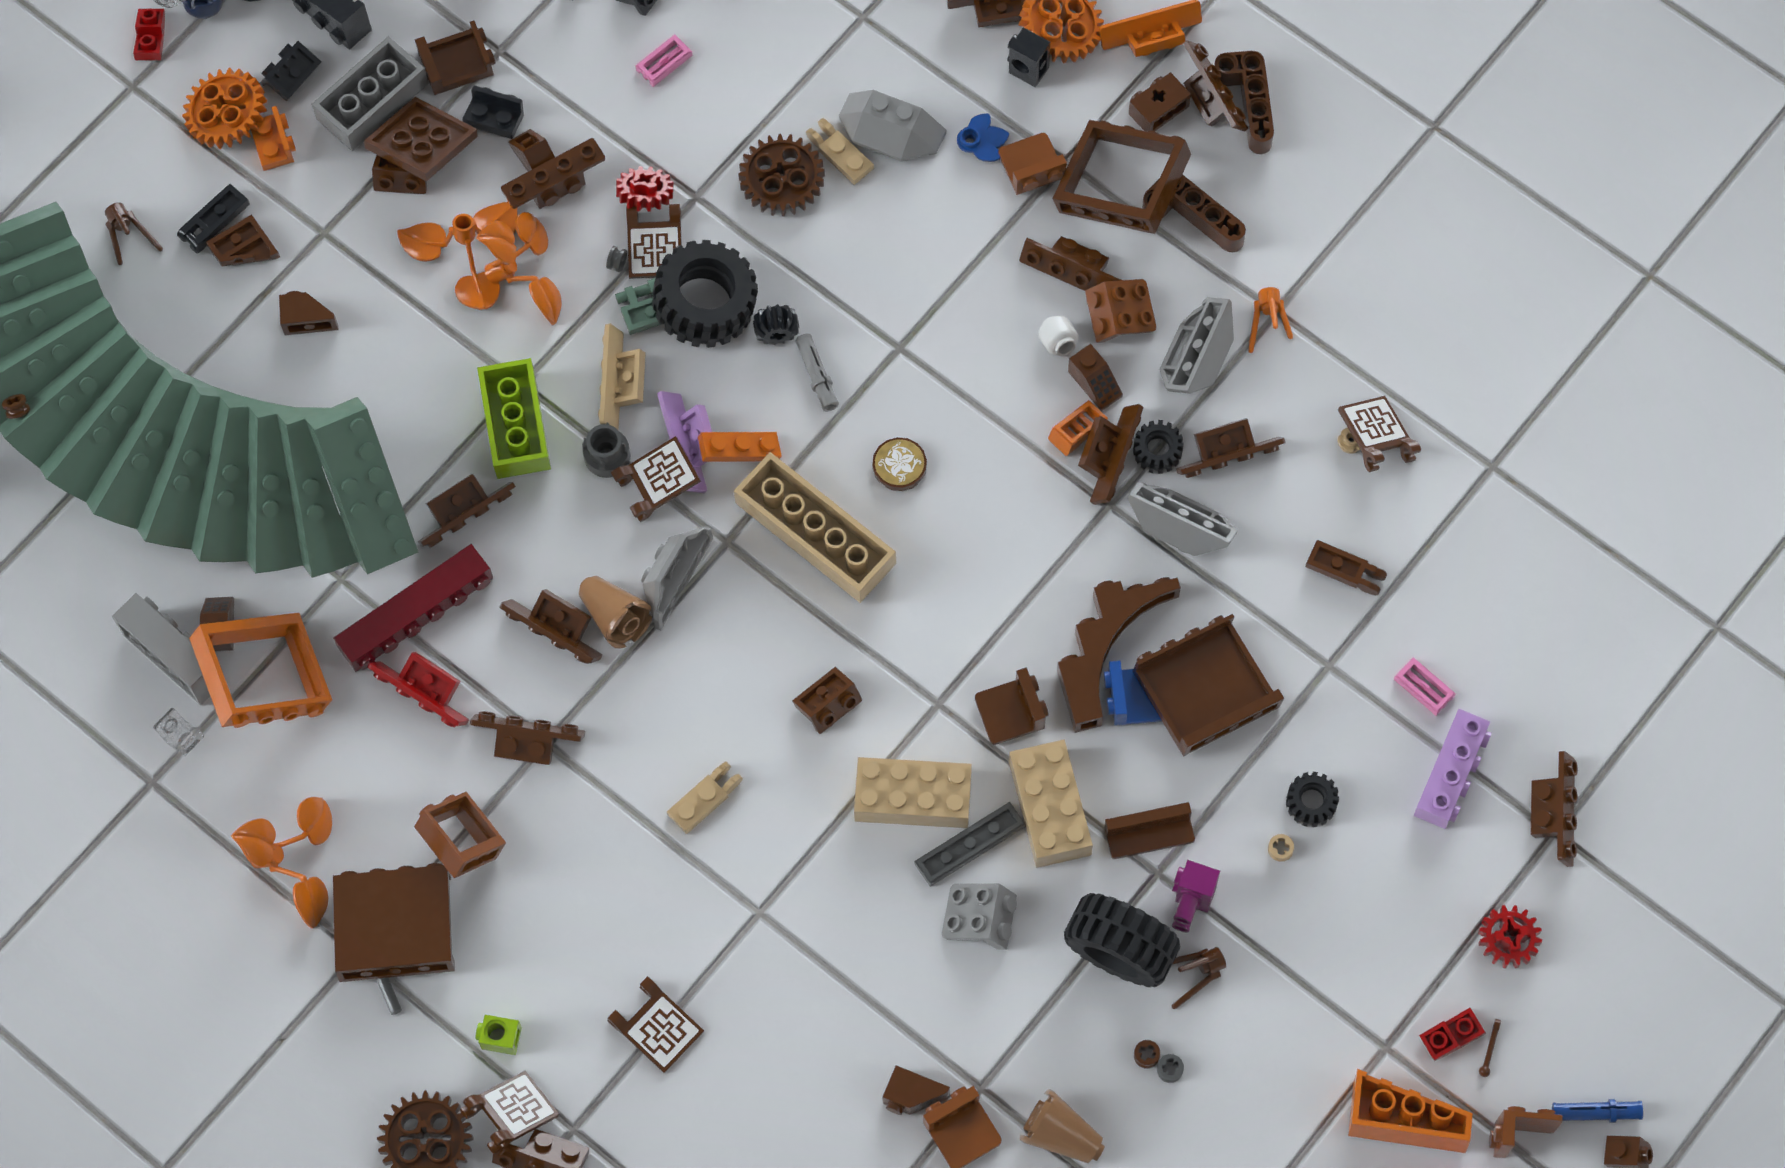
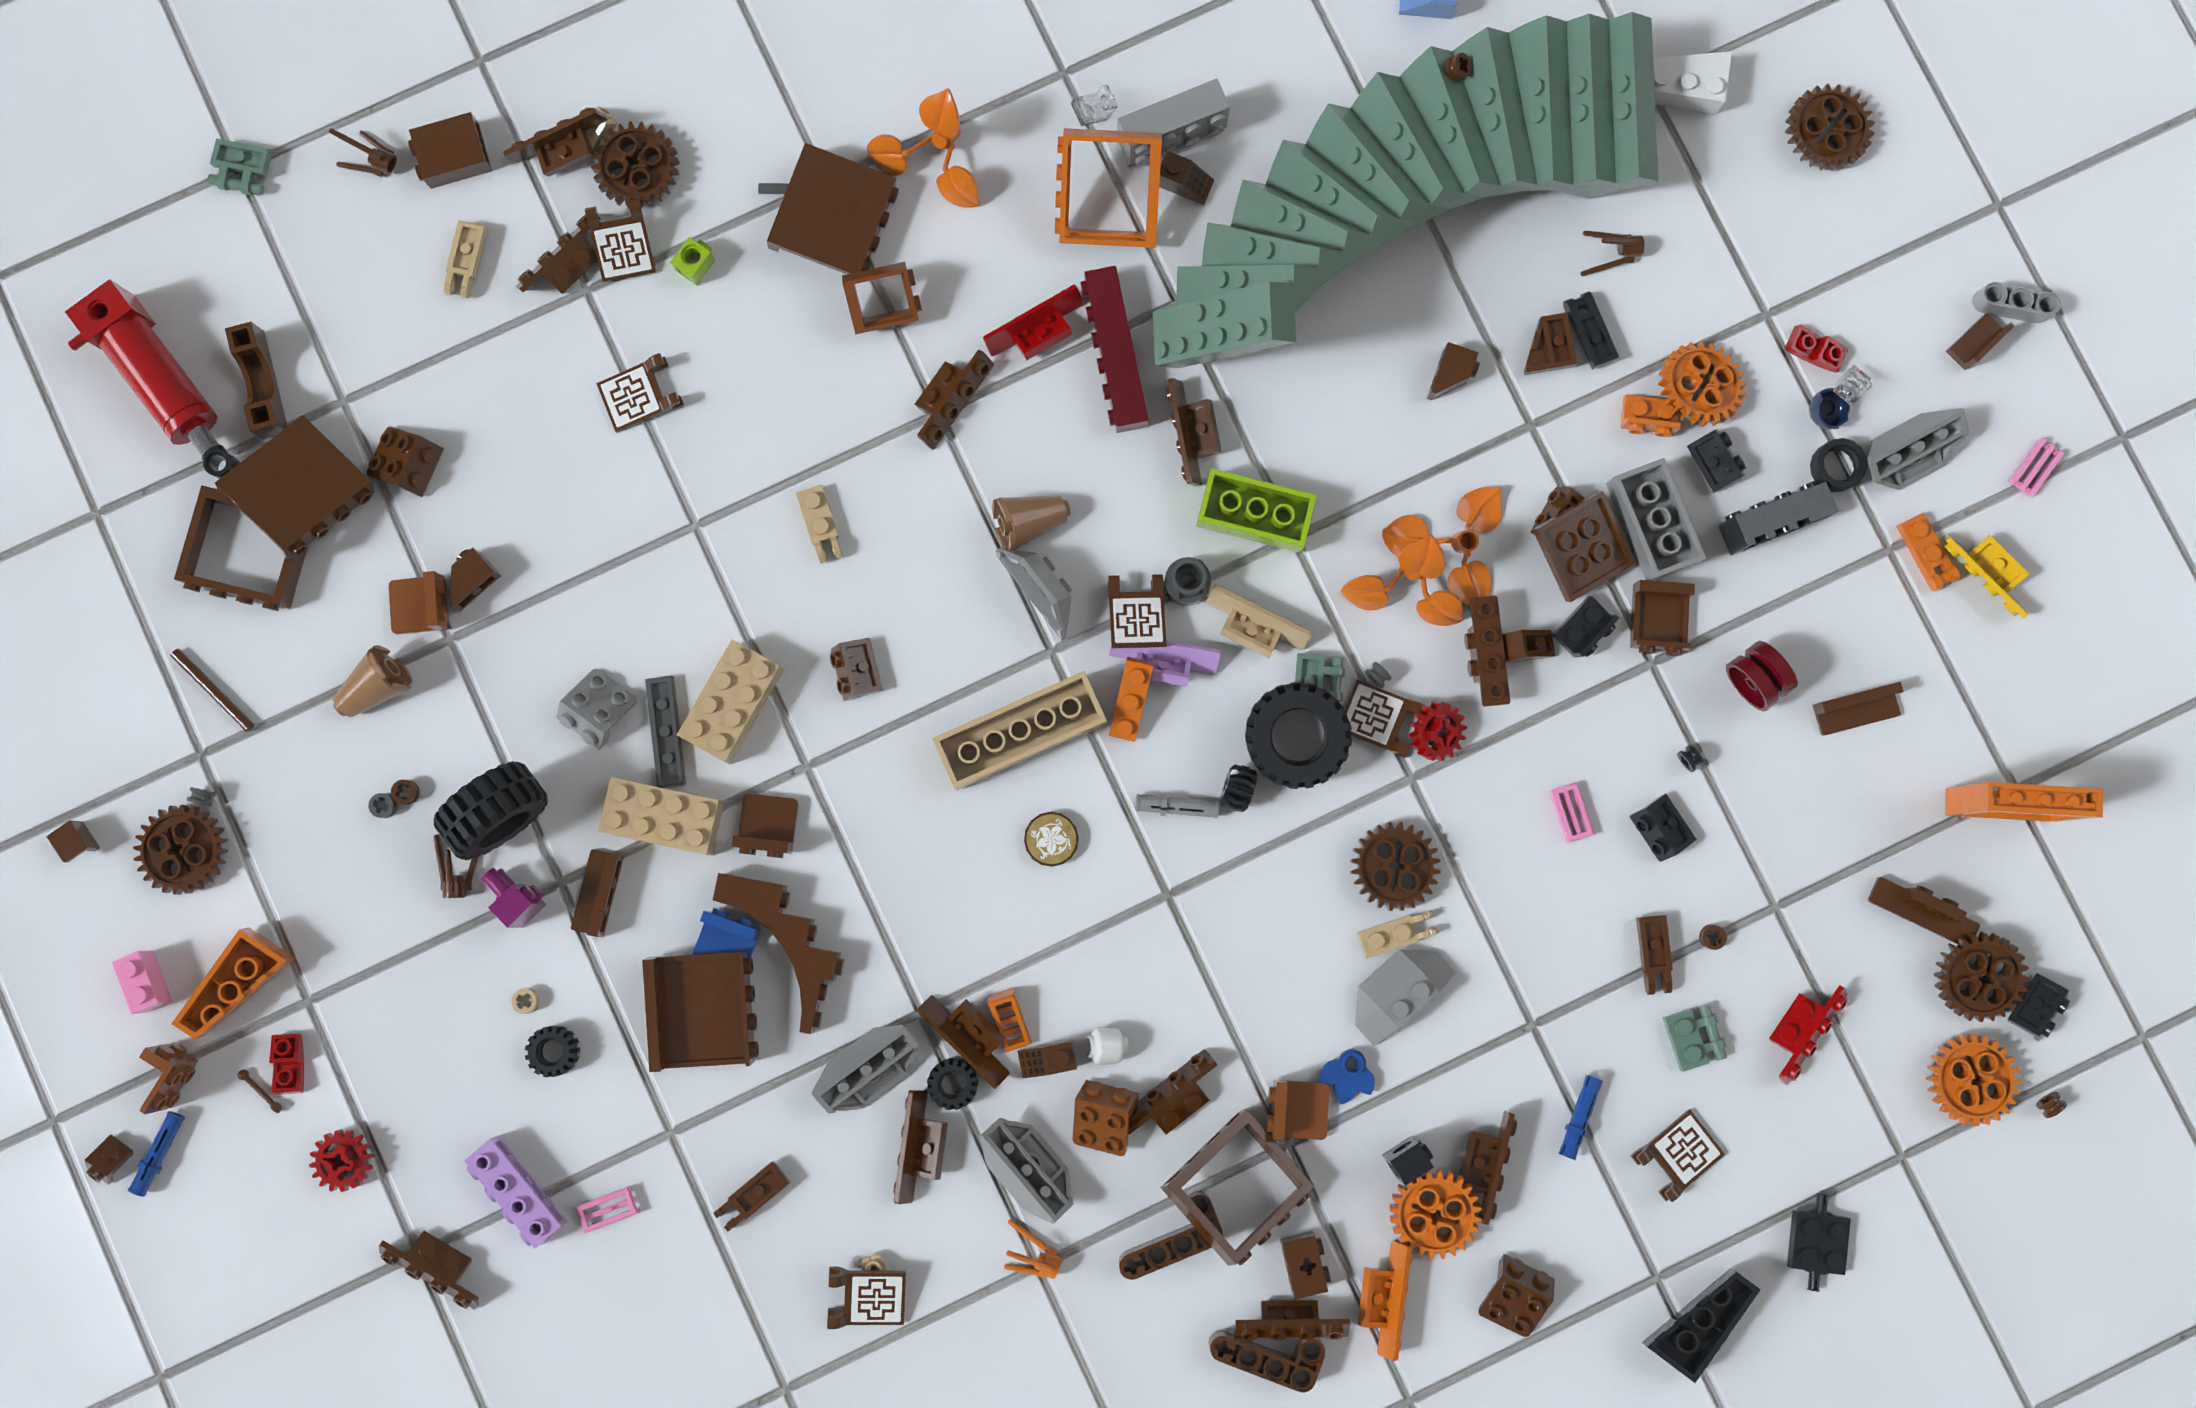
camera: 110 degrees right, 15 degrees up
reddish brown bracket [499,589,602,664] -> none

